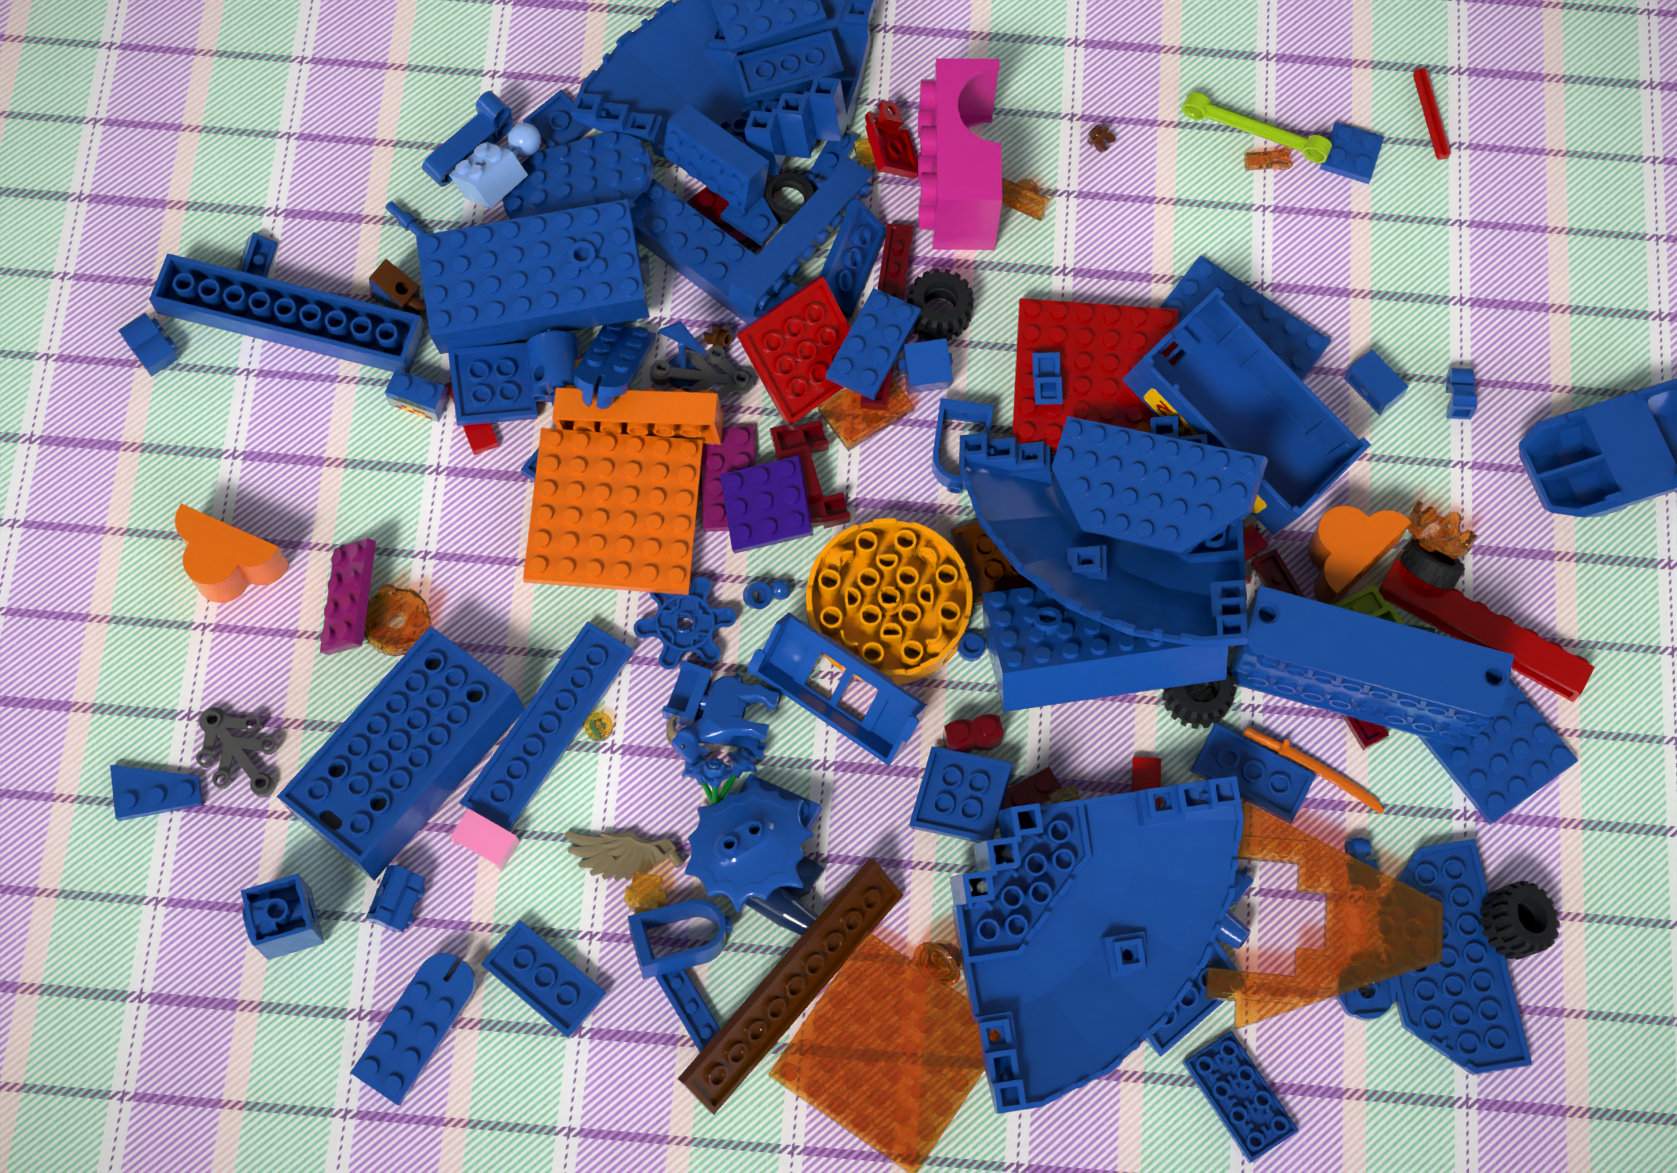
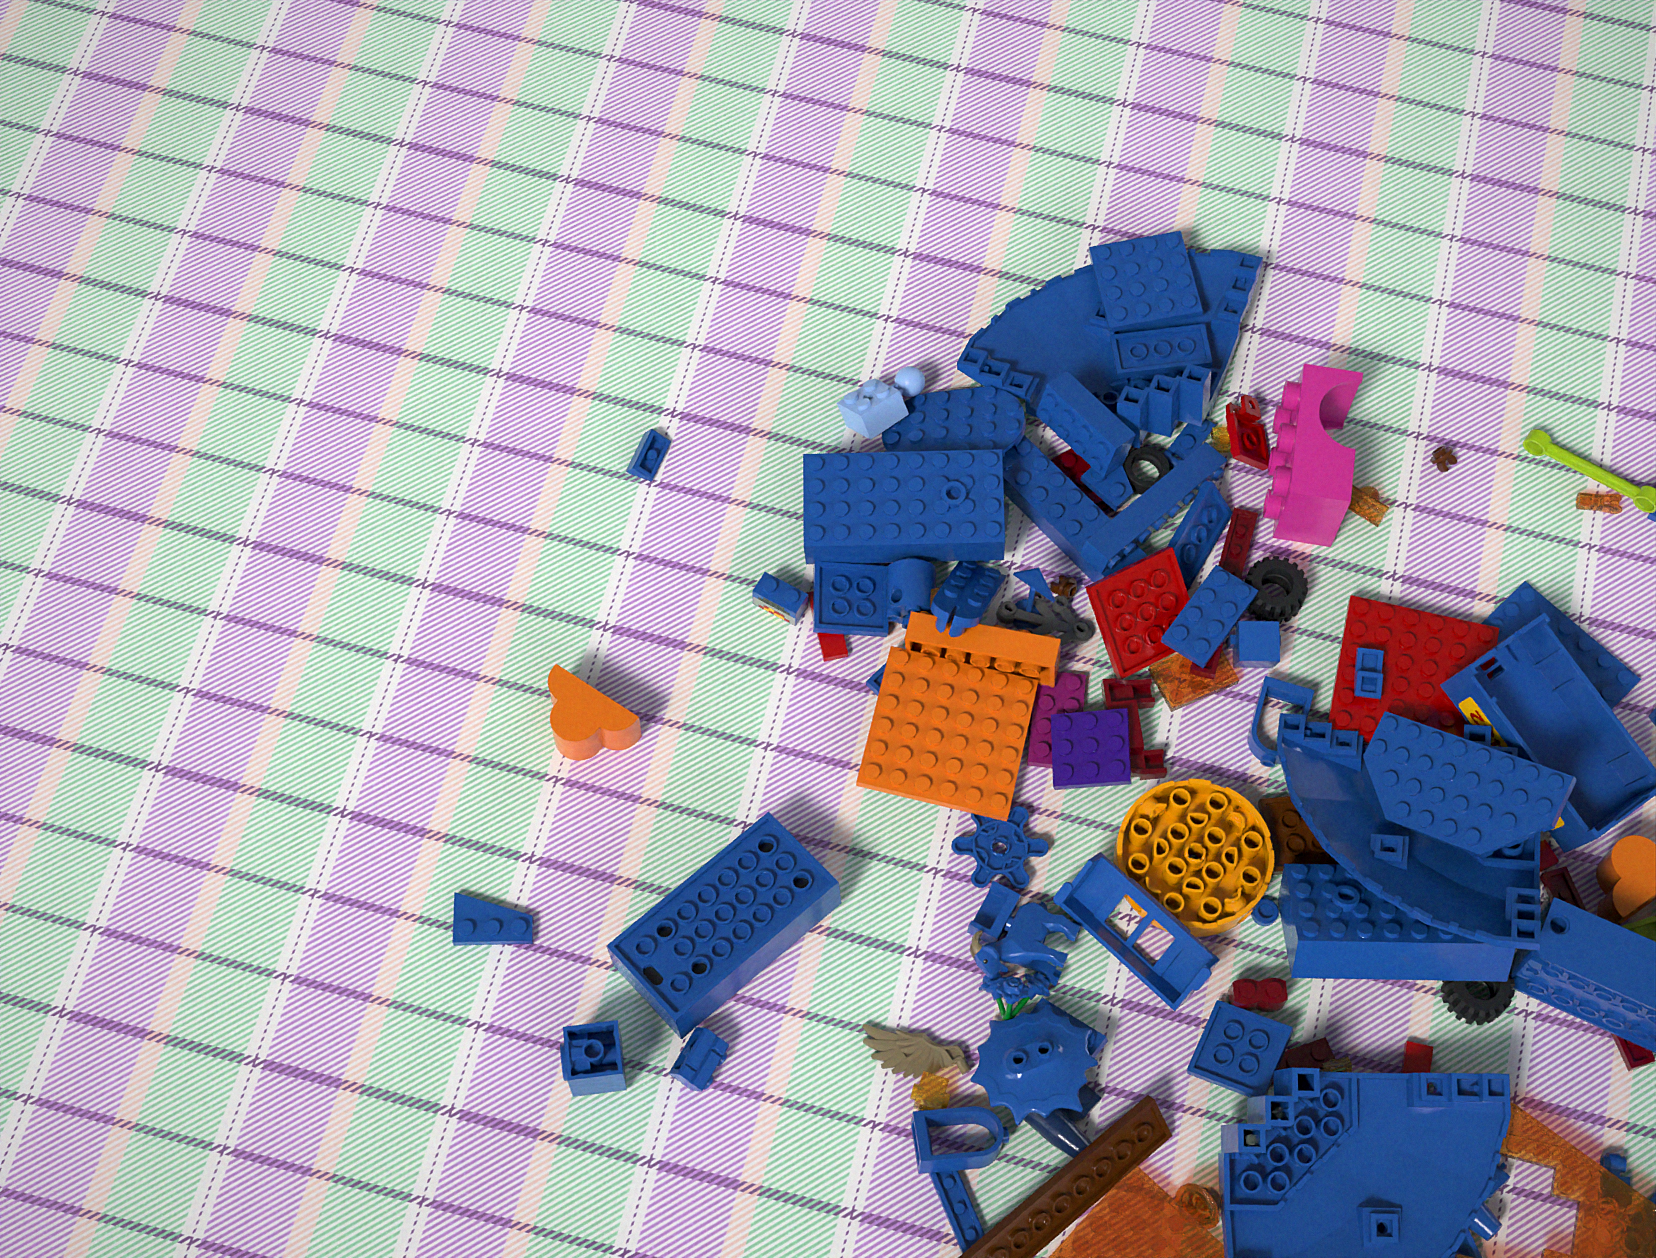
camera: 10 degrees right, 5 degrees down
blue brick [118,313,178,377] -> none
blue brick [149,253,425,374] -> none
dark grey plant [196,707,278,798] -> none
magenta plate [320,538,376,655] -> none
blue plate [350,953,476,1106] -> none
clear orange plate [364,584,432,656] -> none
reddish brown torso [369,259,427,317] -> none
blue bar [385,201,429,236] -> none
blue beam [422,91,513,187] -> none
bright pink panel [450,808,520,871] -> none
blue plate [459,621,634,832] -> none
blue plate [481,920,607,1039] -> none
blue tile [523,90,593,148] -> none
clear yellow tile [585,712,613,742] -> none
blue plate [743,578,792,609] -> none
blue tile [1190,722,1317,825] -> none
orange sword [1243,725,1384,814] -> none

